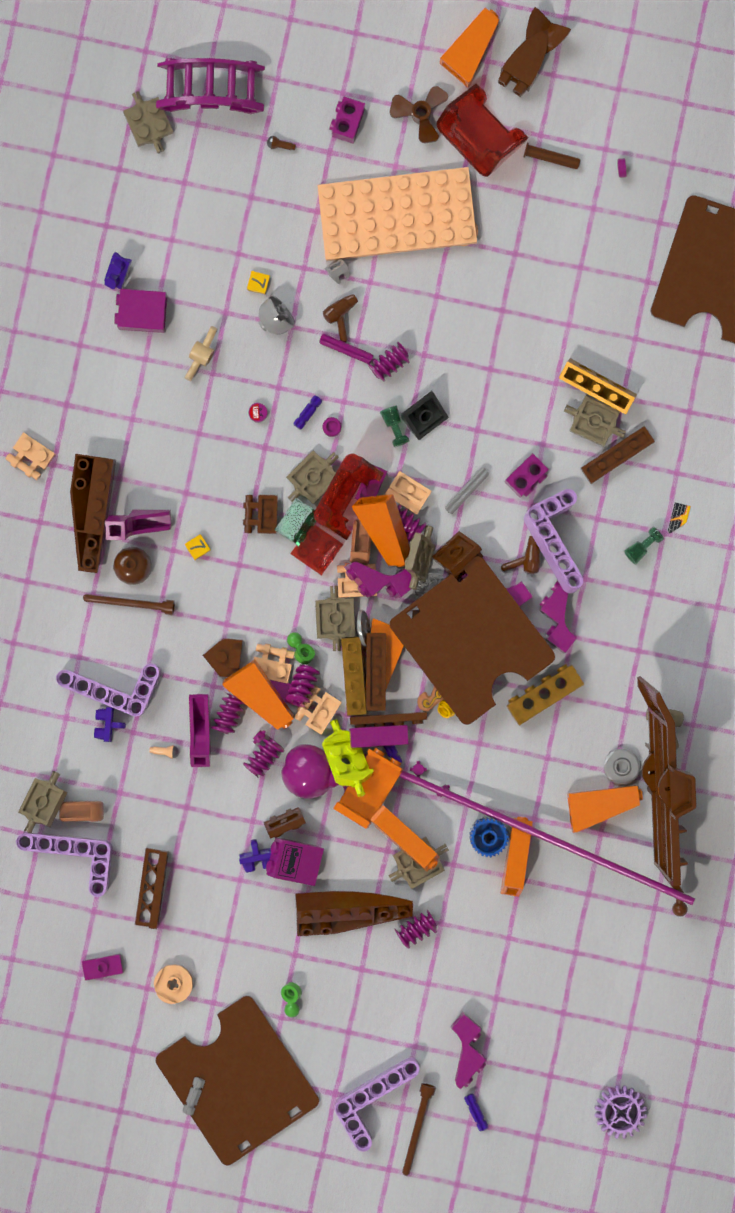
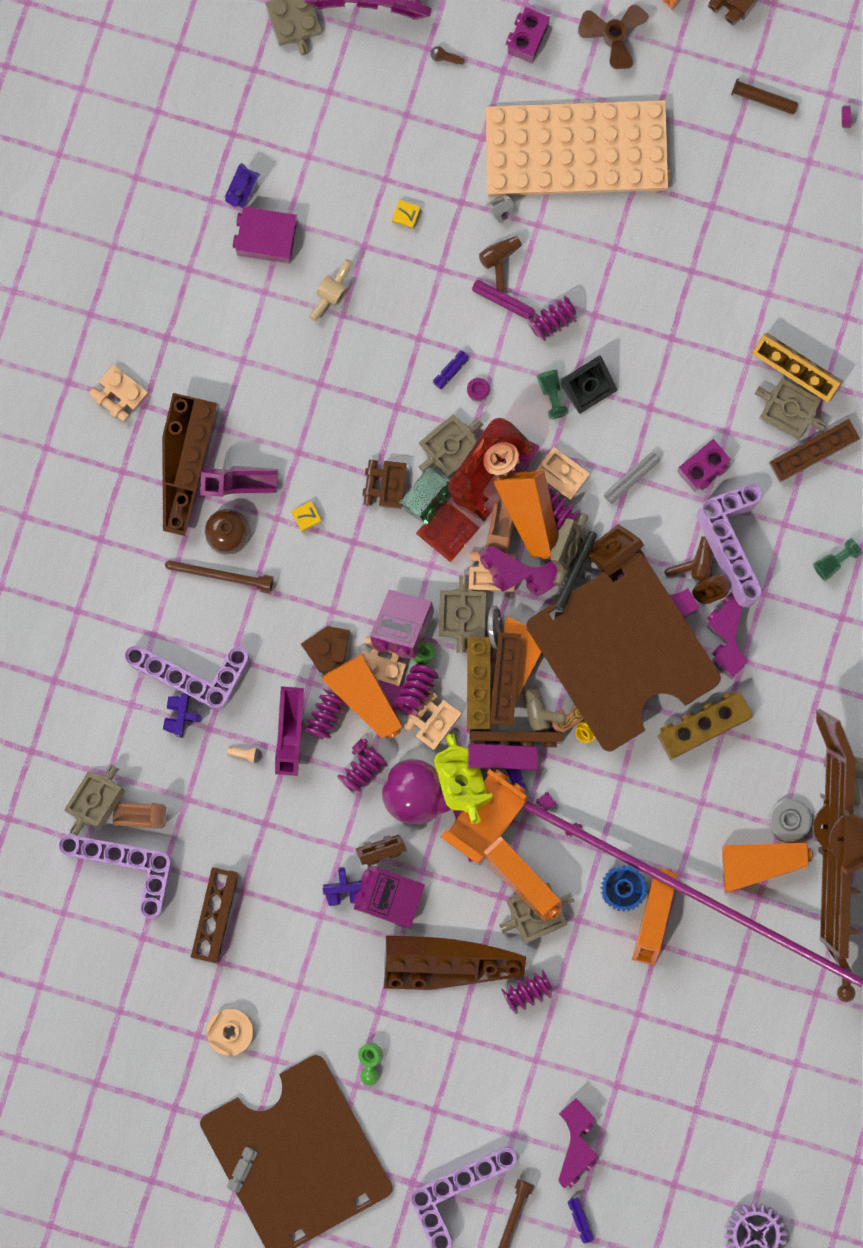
camera: 10 degrees right, 5 degrees down
magenta plate [82,954,124,981] -> none
tile [248,403,268,423] -> none
light grey cylinder [259,295,295,335] -> none
clear red windscreen [436,83,529,177] -> none
none -> brick [370,590,434,658]
none -> light nougat gear [483,442,520,477]
none -> dark tan piece [522,689,566,732]
none -> pearl dark grey bar [554,531,597,611]
none -> reddish brown plate [692,575,731,604]

